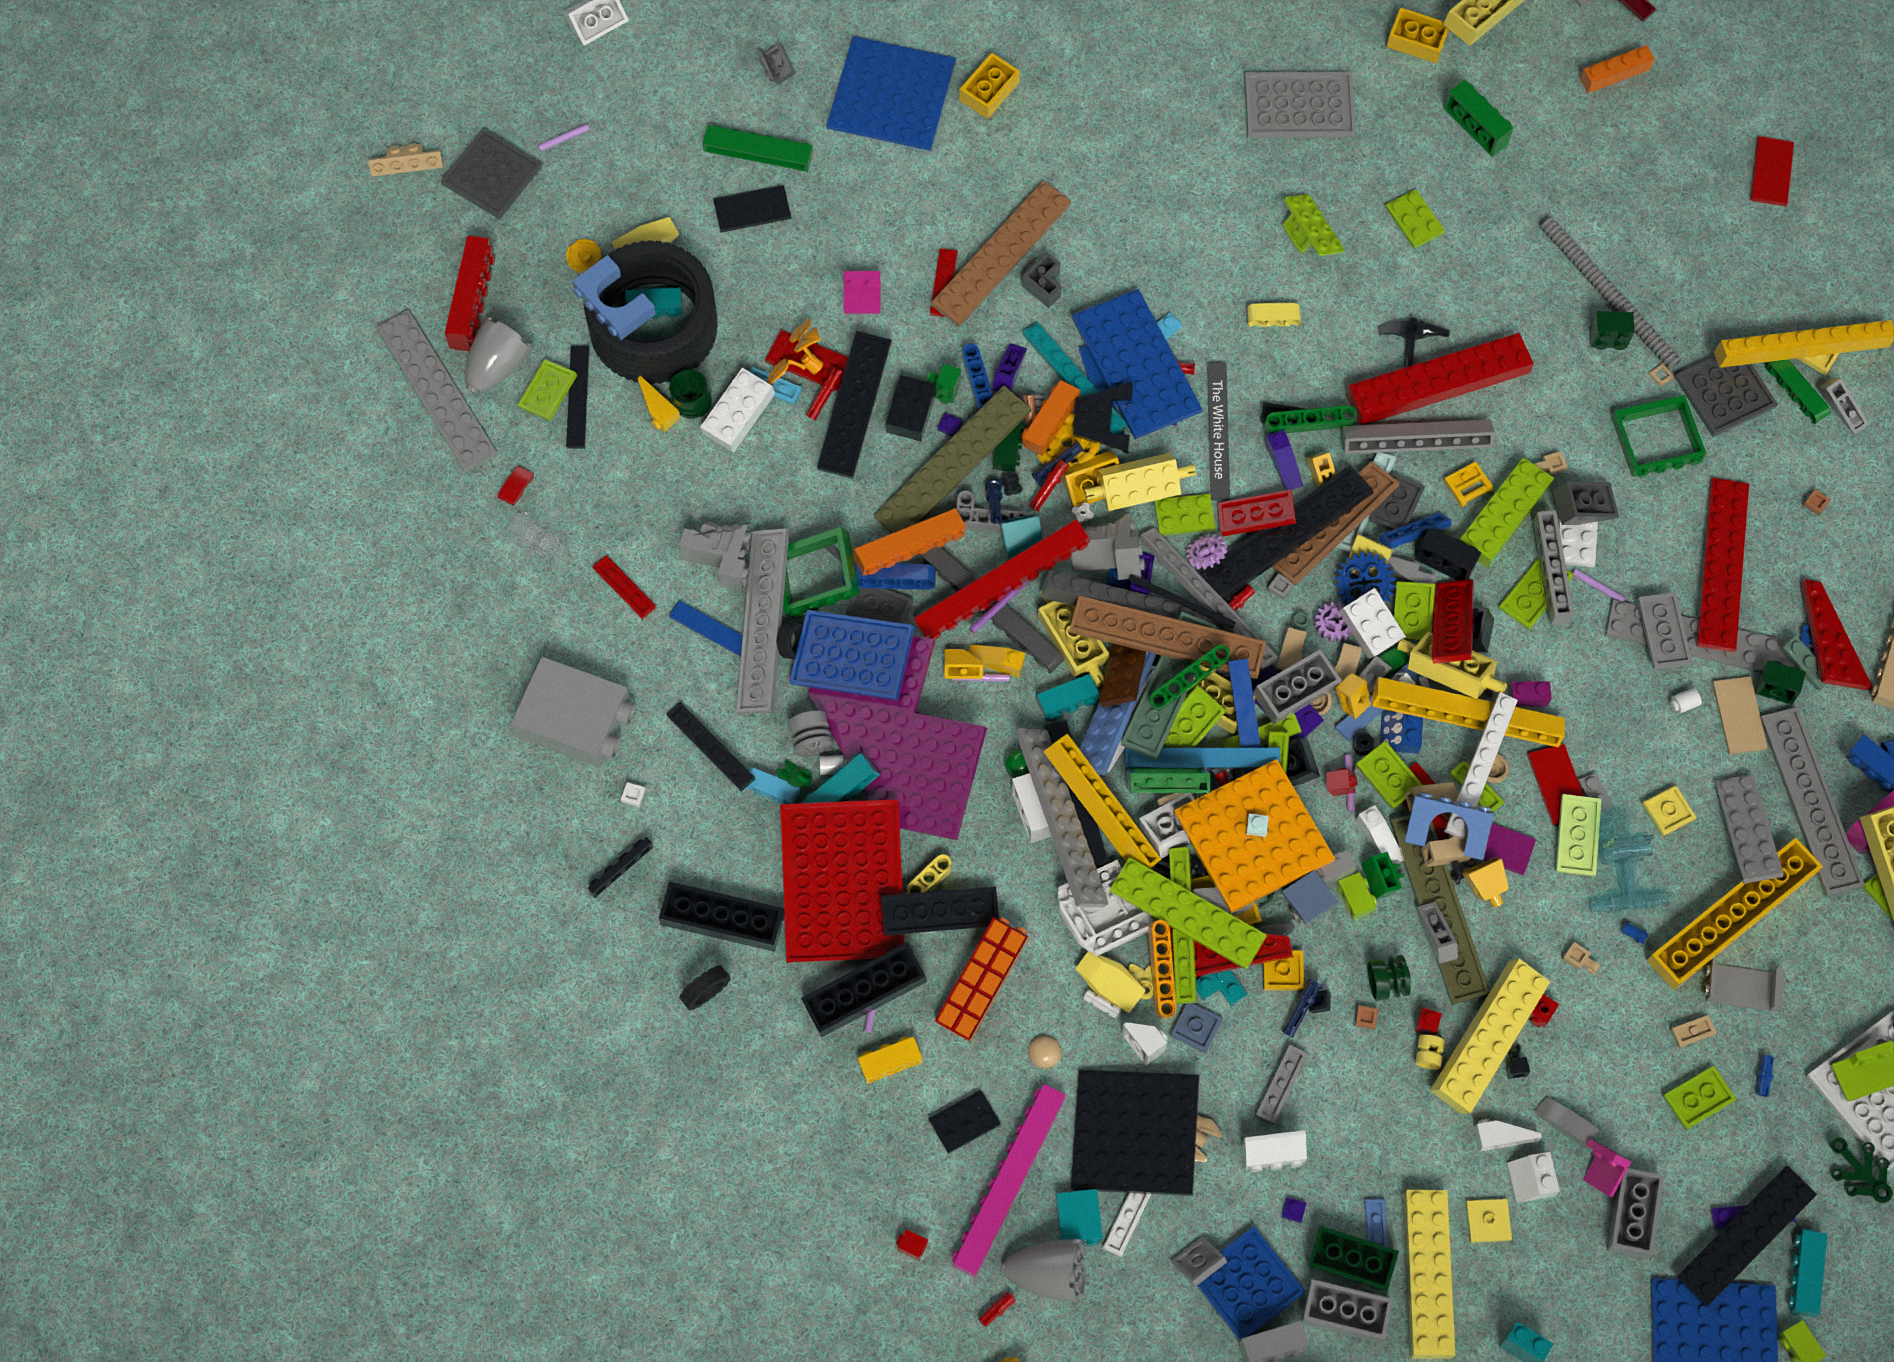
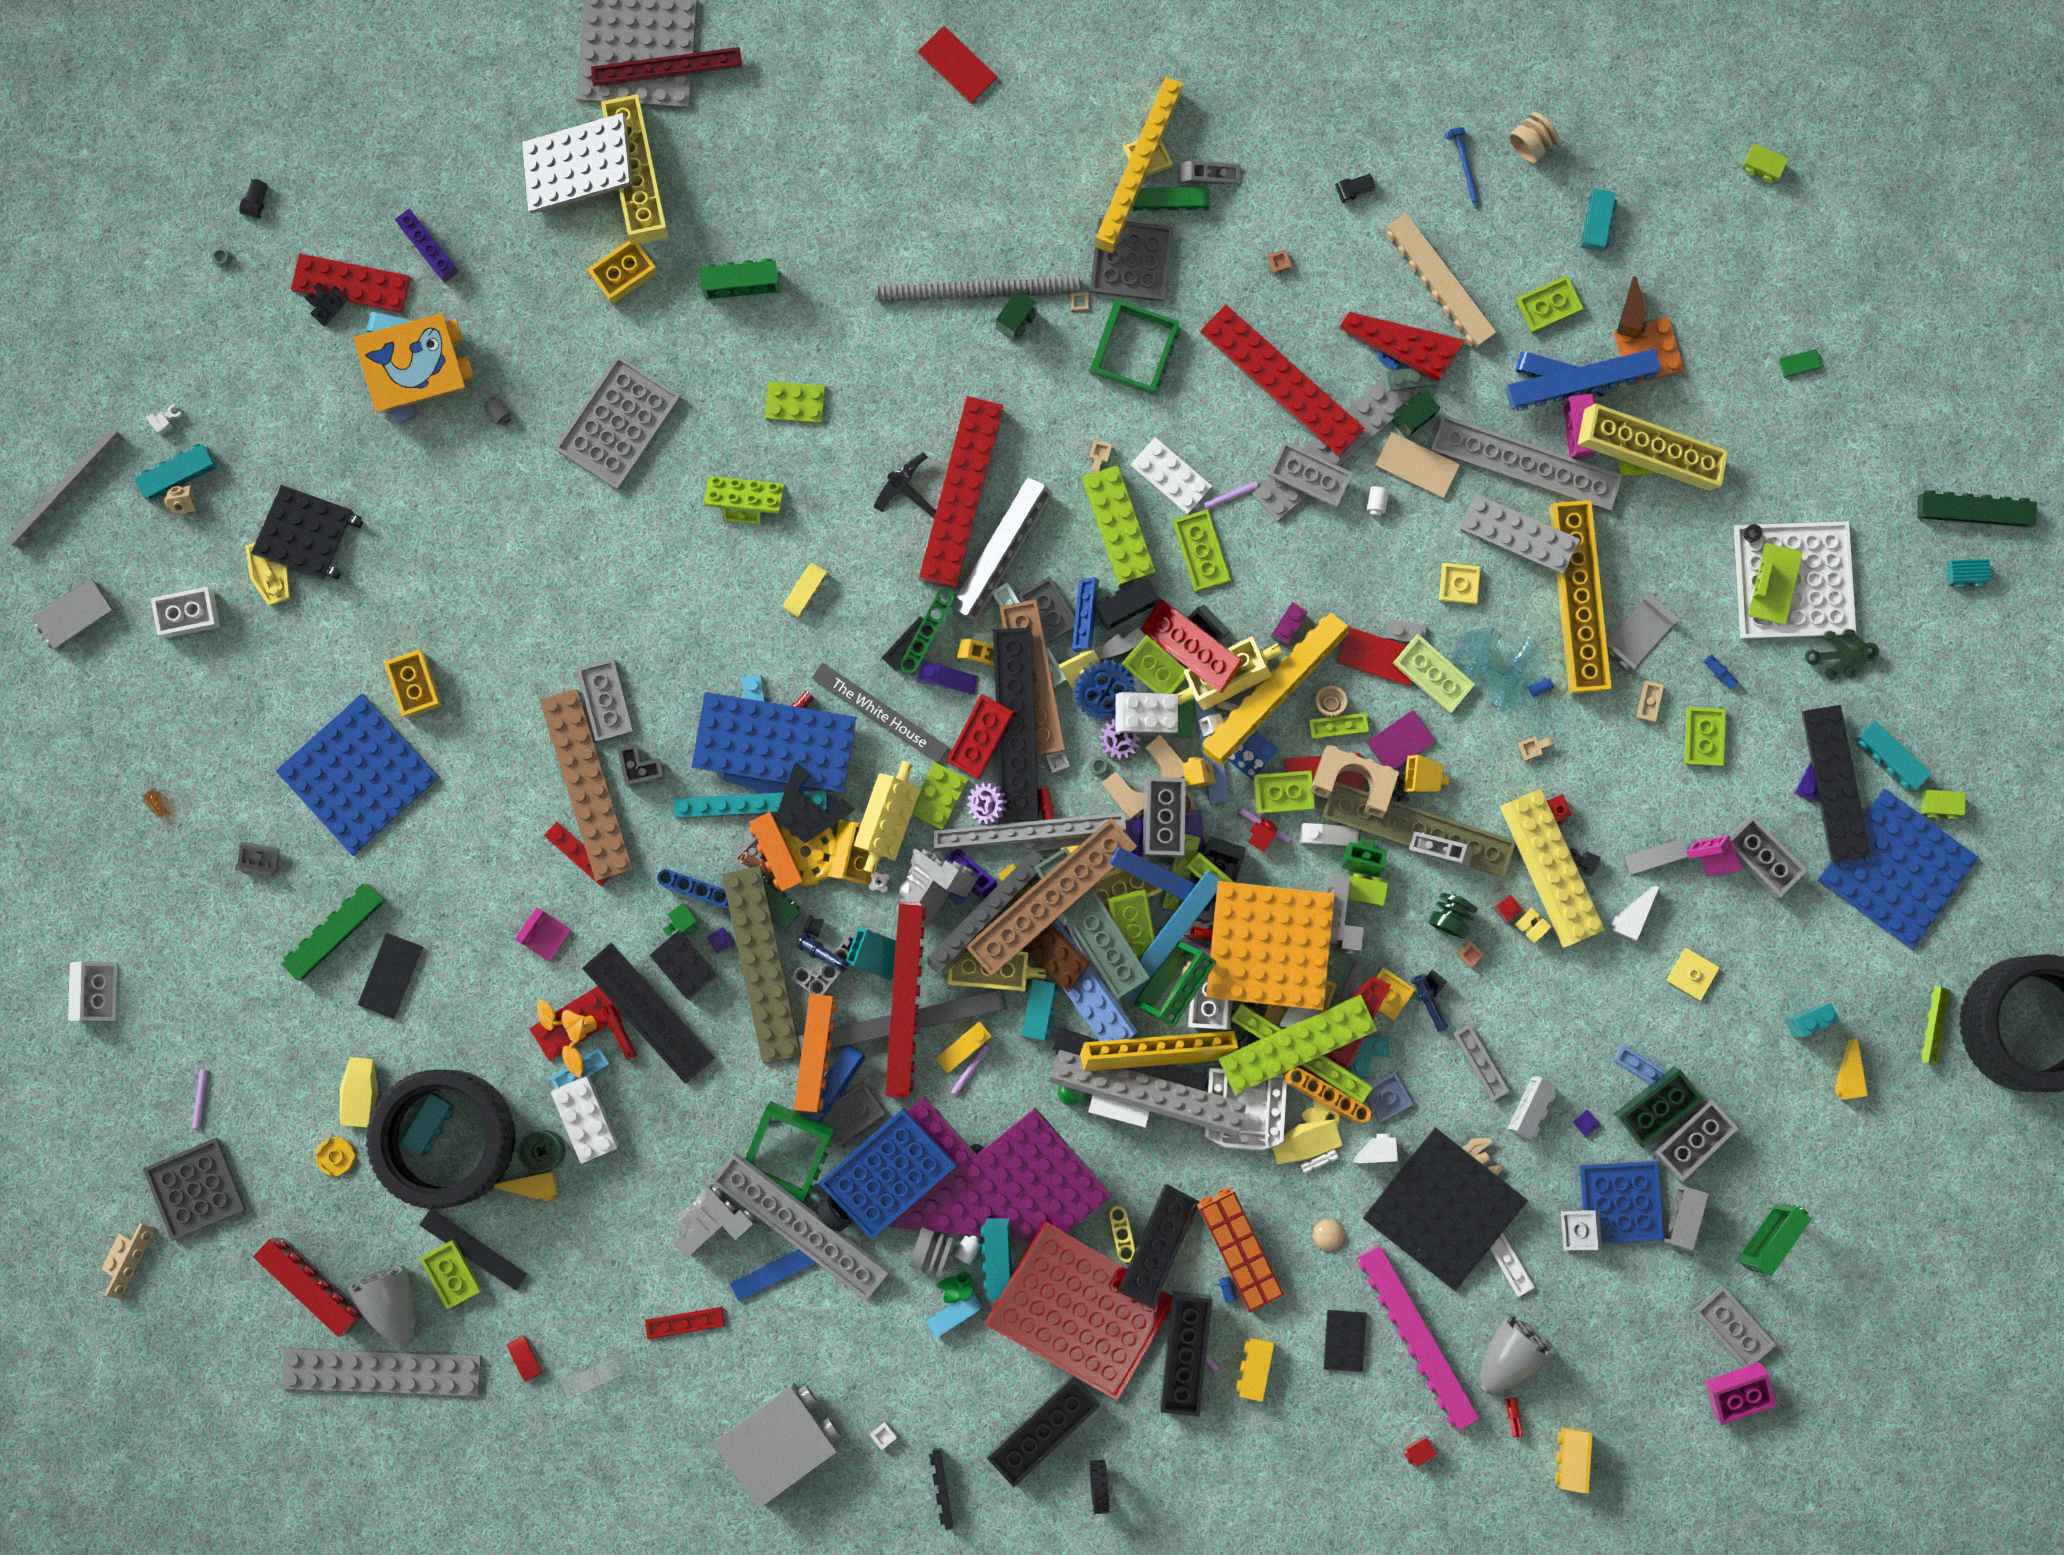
camera: 60 degrees left, 15 degrees up
medium blue arch [572,255,656,340] -> none
black tile [666,702,755,792] -> none
yellow slope [944,649,983,679] -> none
medium lavender bar [969,581,1028,634] -> none
dark purple slope [992,343,1027,392] -> none
red pin [1029,459,1070,512] -> none
dark blue pin [1032,441,1084,487] -> none
teal brick [1056,1189,1103,1246] -> none
black bar [1129,575,1236,629] -> none
green beam [1150,645,1230,711] -> none
light aqua plate [1246,814,1269,837] -> none
sand blue tile [1282,870,1338,925] -> none
black wheel [1353,733,1374,756] -> none
light grey plate [1360,655,1392,694] -> none
light yellow brick [1404,1190,1455,1359] -> none
medium blue arch [1405,792,1494,860] -> none
yellow plate [1444,461,1494,508] -> none
white plate [1444,692,1518,839] -> none
white slope [1507,1152,1560,1203] -> none
light grey brick [1534,510,1574,625] -> none
dark grey slope [1553,481,1619,525] -> none
orange brick [1580,45,1655,93] -> none
none -> dark grey brick [484,397,512,425]
none -> light grey plate [576,658,634,742]
none -> blue pin [1218,1276,1237,1303]

